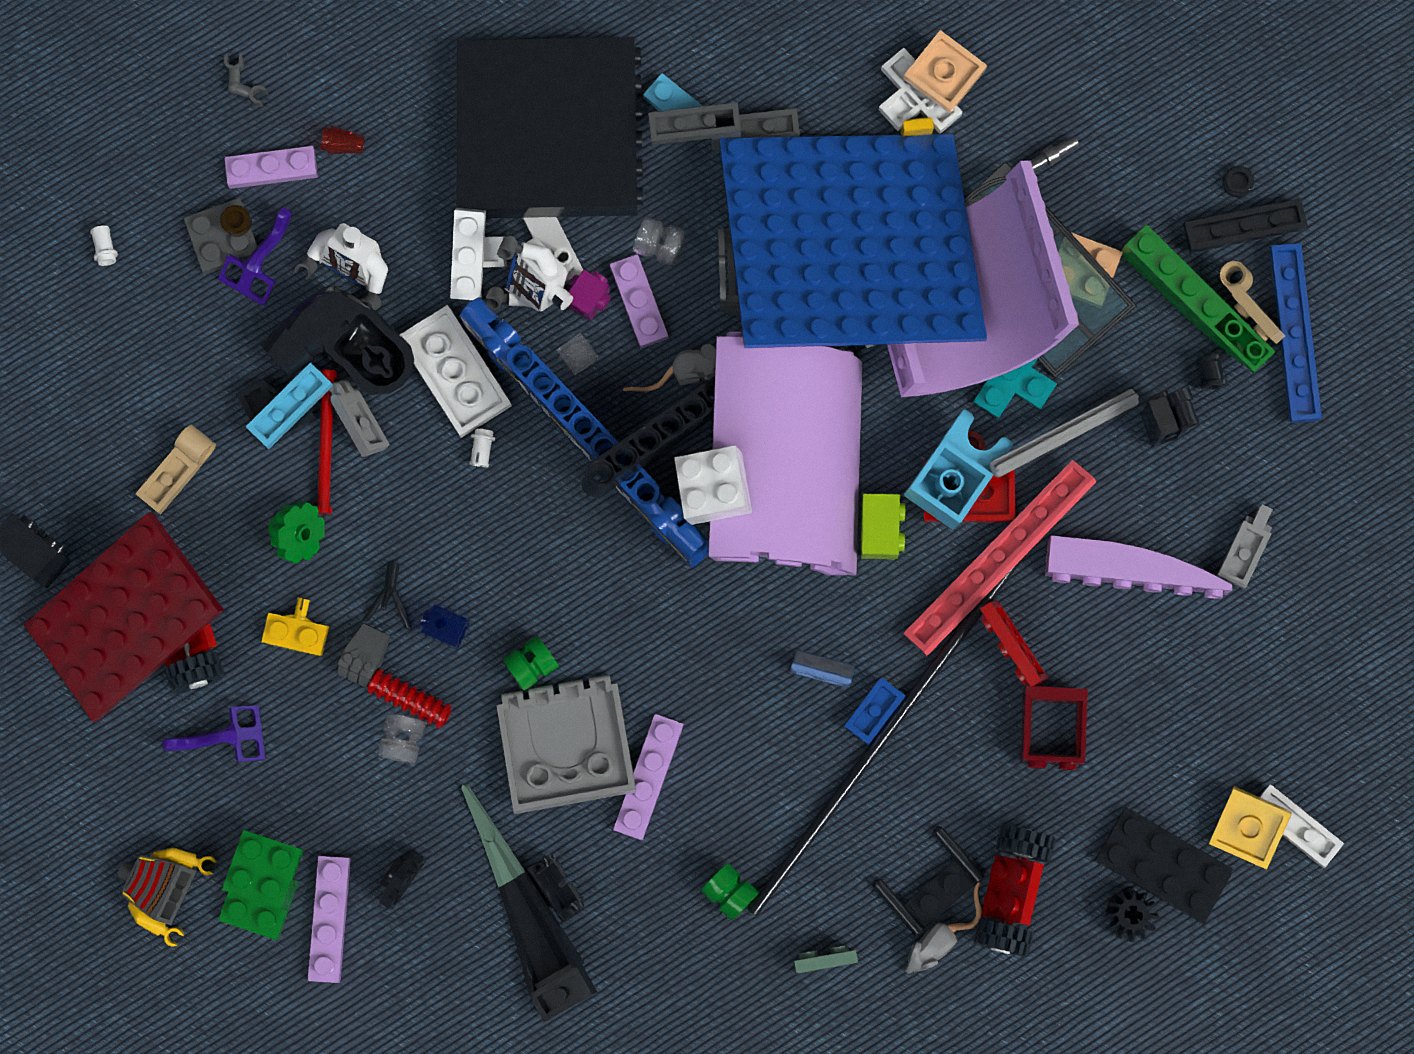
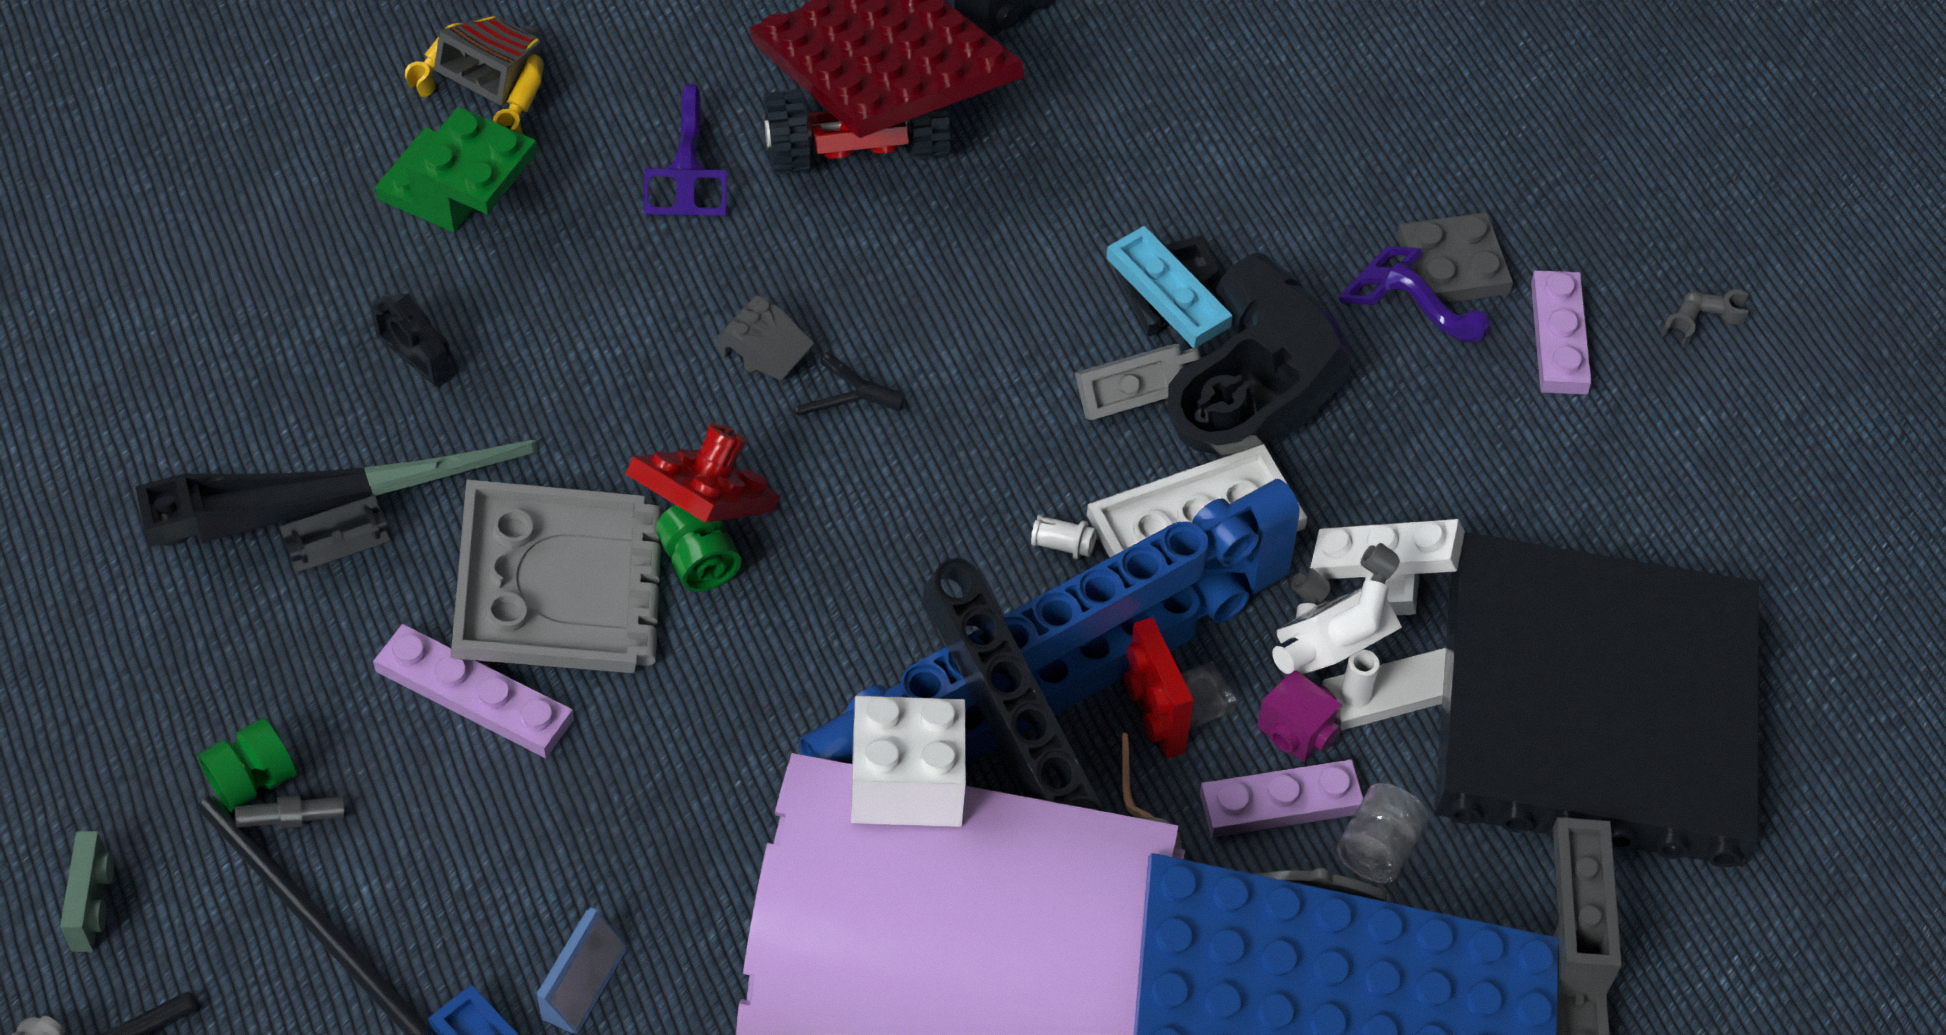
camera: 95 degrees right, 25 degrees down
white pin [90,226,118,266] -> none
tan plate [136,425,216,515] -> none
dark brown tile [220,205,252,237] -> none
yellow plate [261,598,329,656] -> none
green plant [268,501,325,564] -> none
white torso [295,223,388,311] -> none
lavender plate [308,856,351,983] -> none
red bar [316,370,337,515] -> none
clear red cone [320,125,364,155] -> none
red piece [367,669,452,729] -> none
clear wheel [377,713,426,765] -> none
clear blue brick [420,605,470,650] -> none
medium azure plate [643,73,702,111] -> none
none -> flat silver bar [235,795,344,829]
none -> red plate [626,423,781,523]
none -> red plate [1123,617,1194,759]

